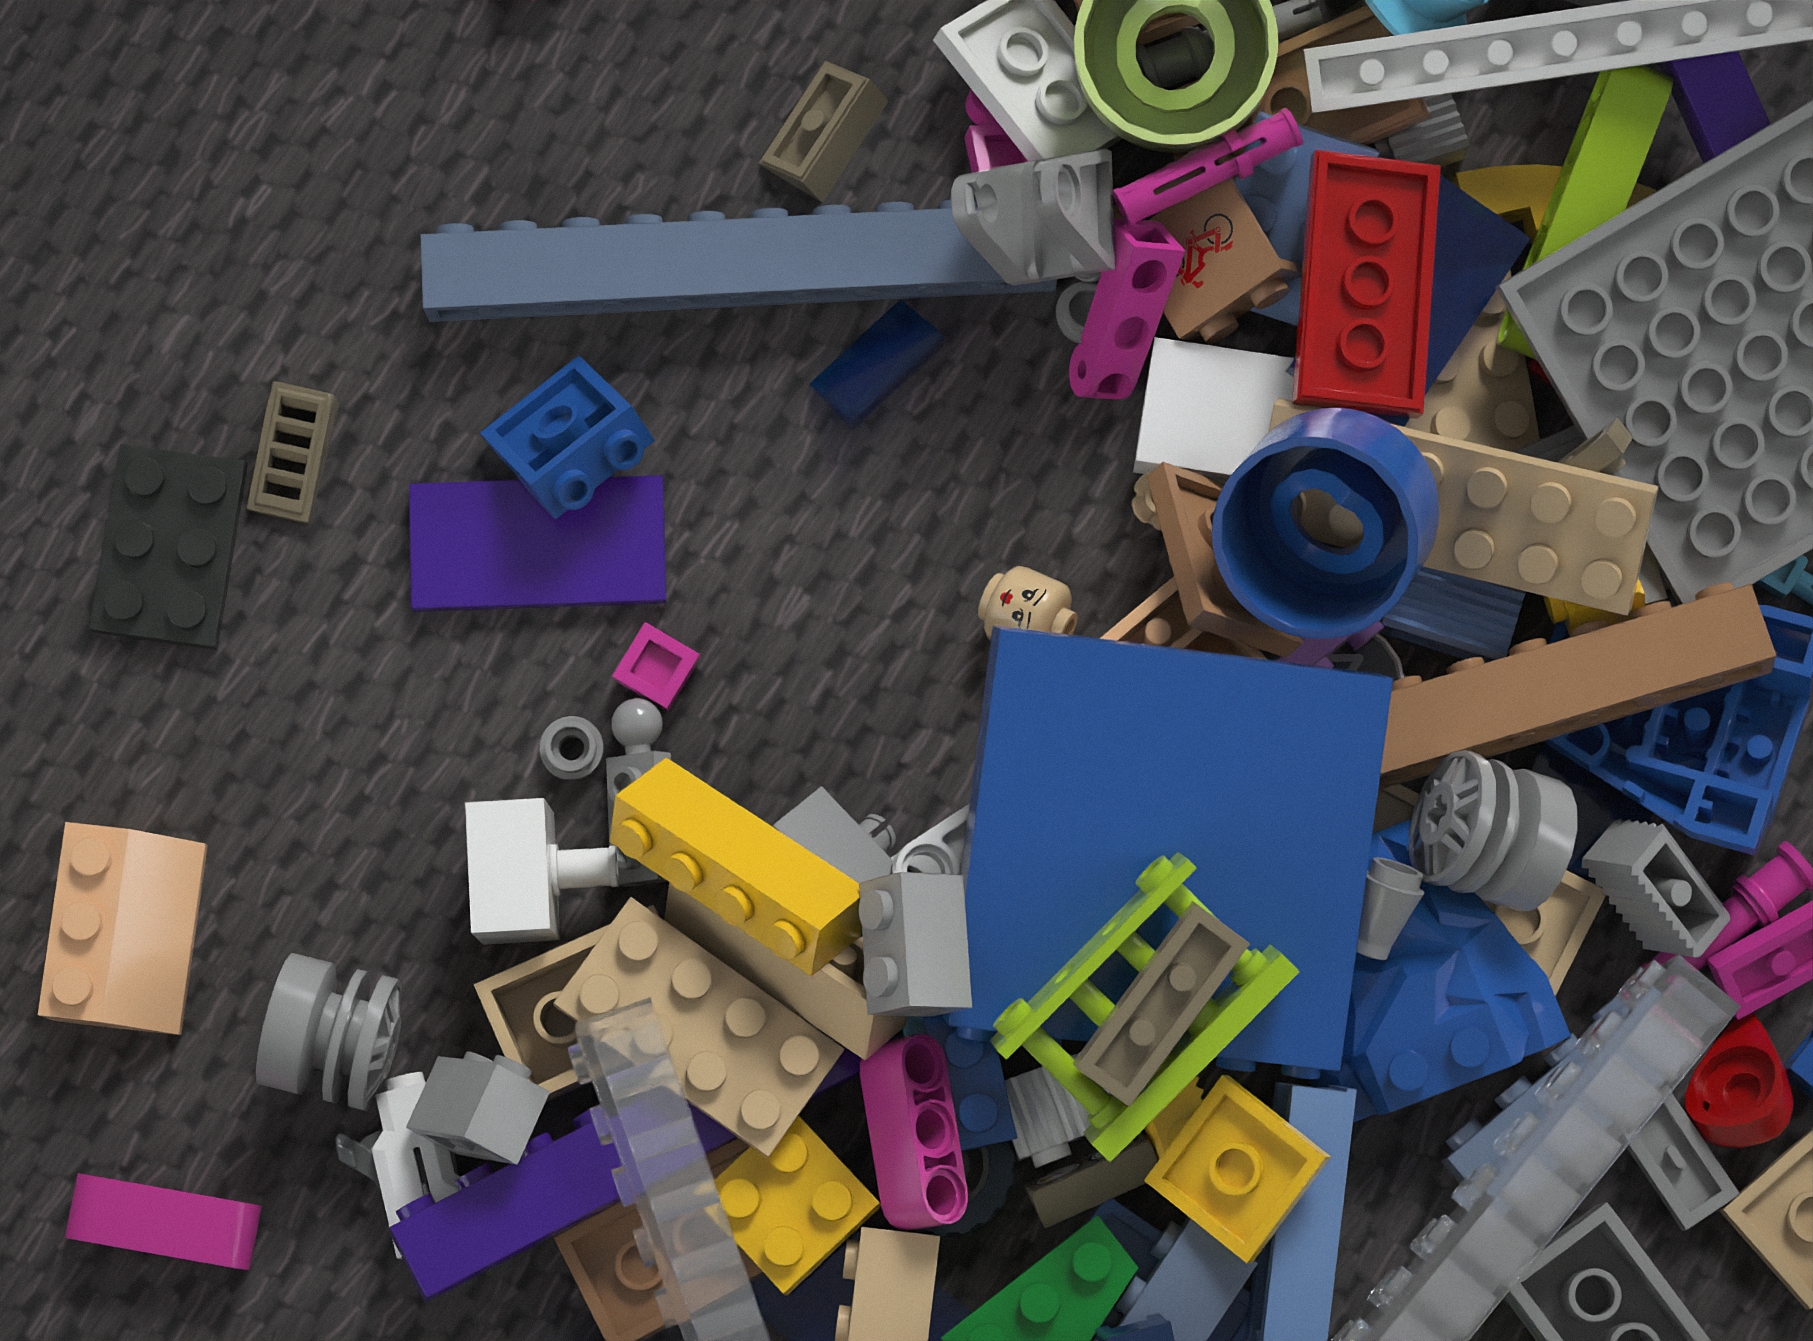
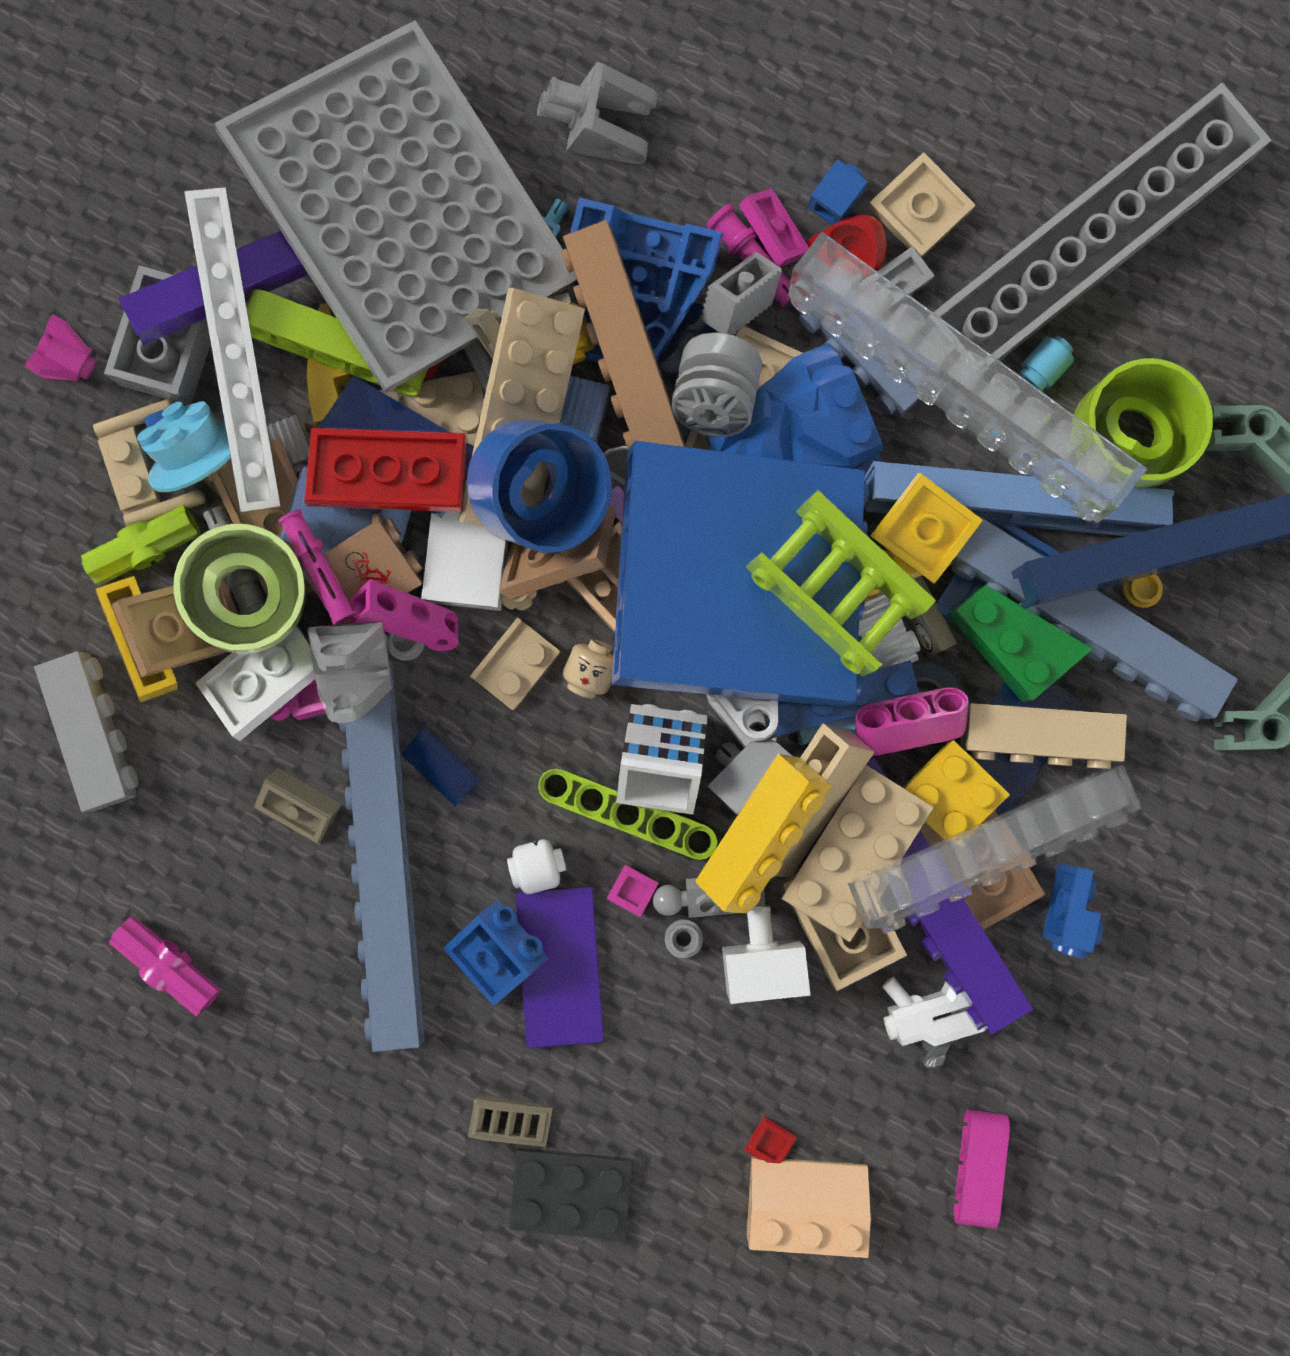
camera: 90 degrees left, 5 degrees up
light grey wheel [256,953,402,1111] -> none
light grey brick [406,1052,550,1165] -> none
light grey brick [859,872,972,1017] -> none
dark tan plate [1072,901,1250,1107] -> none
light grey cone [1356,857,1424,960] -> none
none -> tan plate [470,617,561,711]
none -> white head [507,839,566,894]
none -> lime beam [538,769,717,860]
none -> white slope [616,704,708,814]
none -> red tile [744,1115,798,1164]

